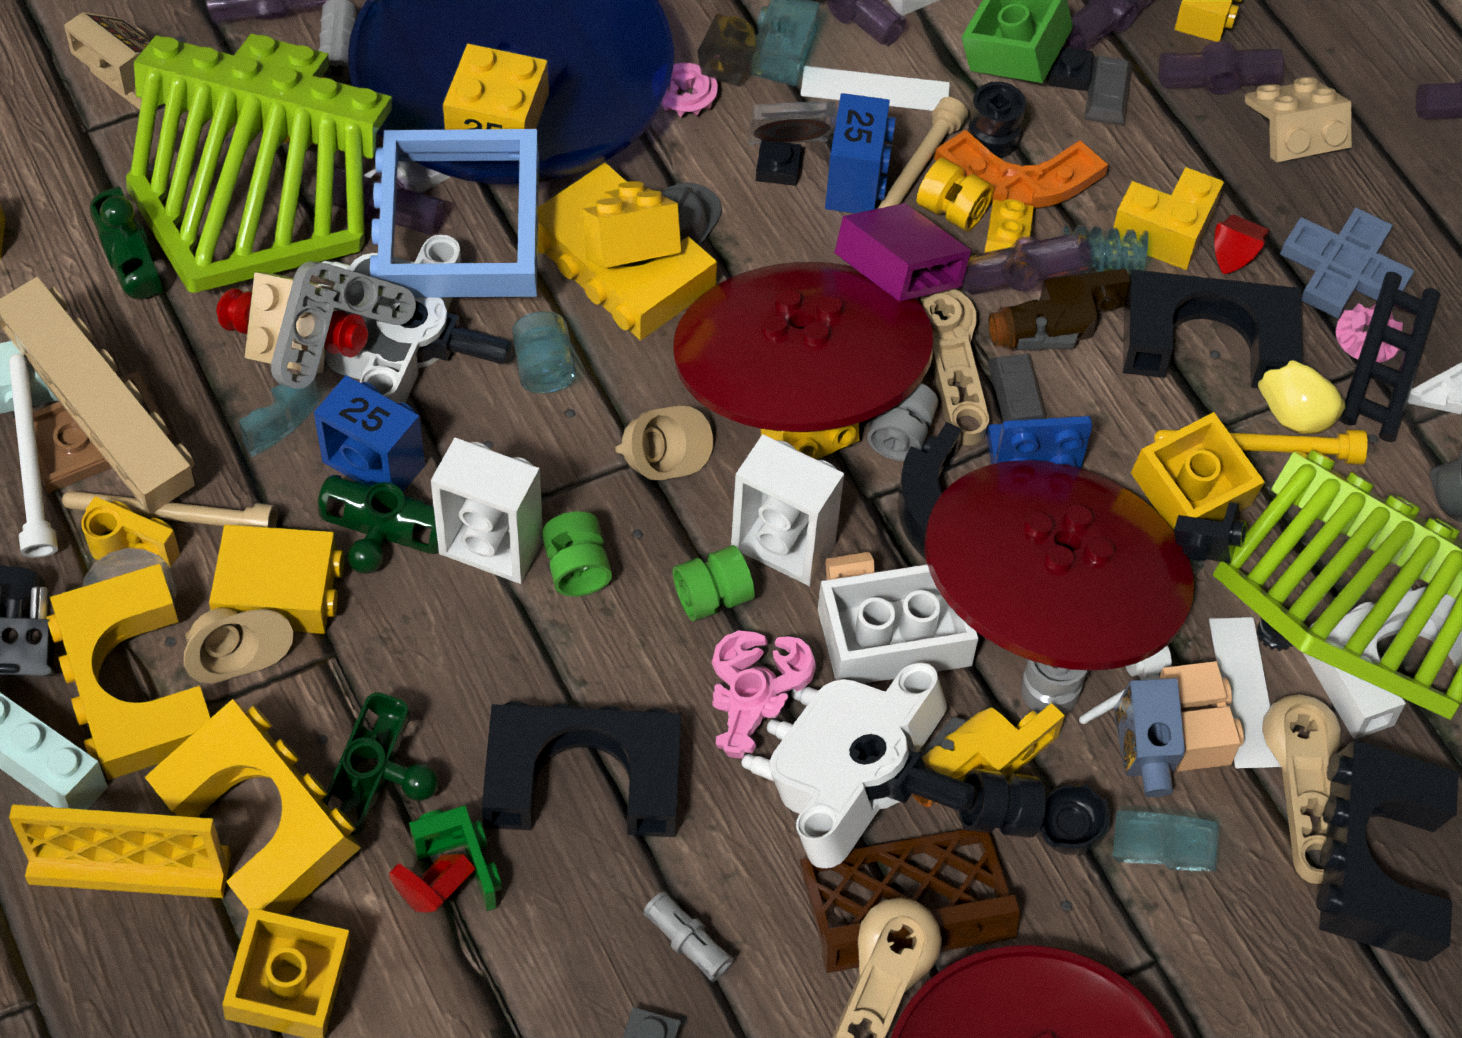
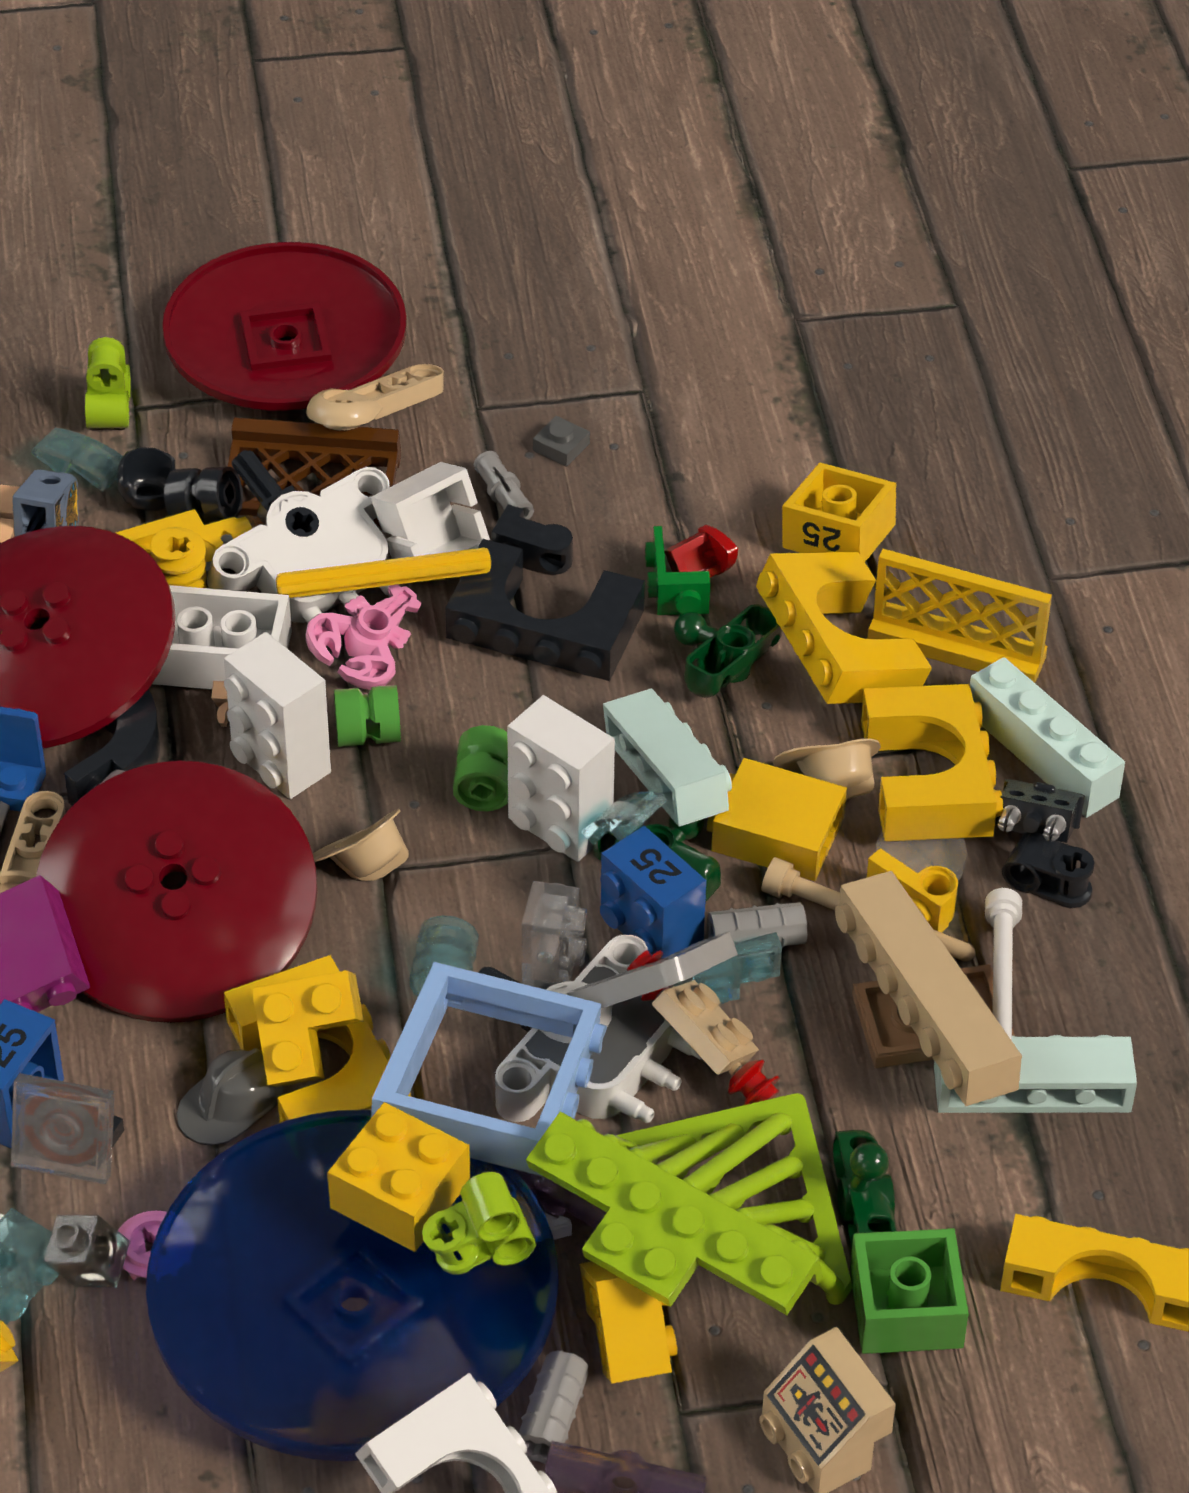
camera: 160 degrees left, 10 degrees down
none -> lime piece [85,337,131,428]
none -> yellow piece [150,527,207,588]
none -> yellow axle [276,548,491,598]
none -> white piece [371,462,490,582]
none -> lime piece [422,1172,536,1275]
none -> black leg [492,504,573,575]
none -> clear brick [522,881,587,987]
none -> clear light blue slope [581,792,668,845]
none -> light aqua brick [603,688,732,827]
none -> light grey axle [707,902,807,953]
none -> bright green brick [850,1228,969,1354]

